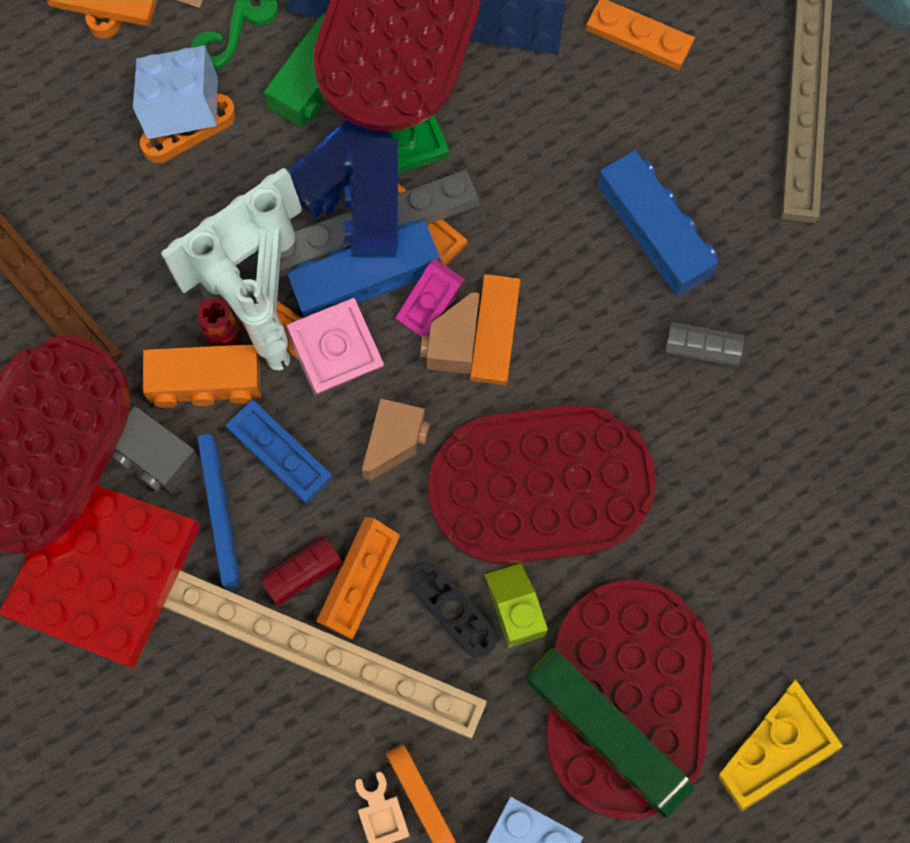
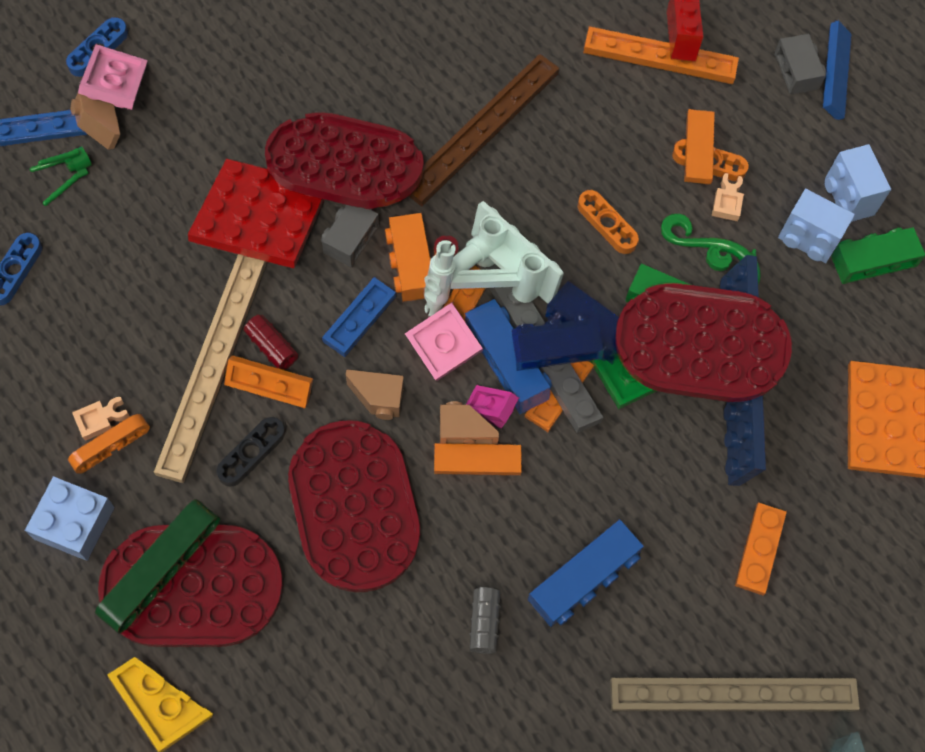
camera: 80 degrees right, 5 degrees down
light blue brick [133,45,218,139] -> none
blue tile [197,434,241,590] -> none
lime slope [484,563,548,648] -> none

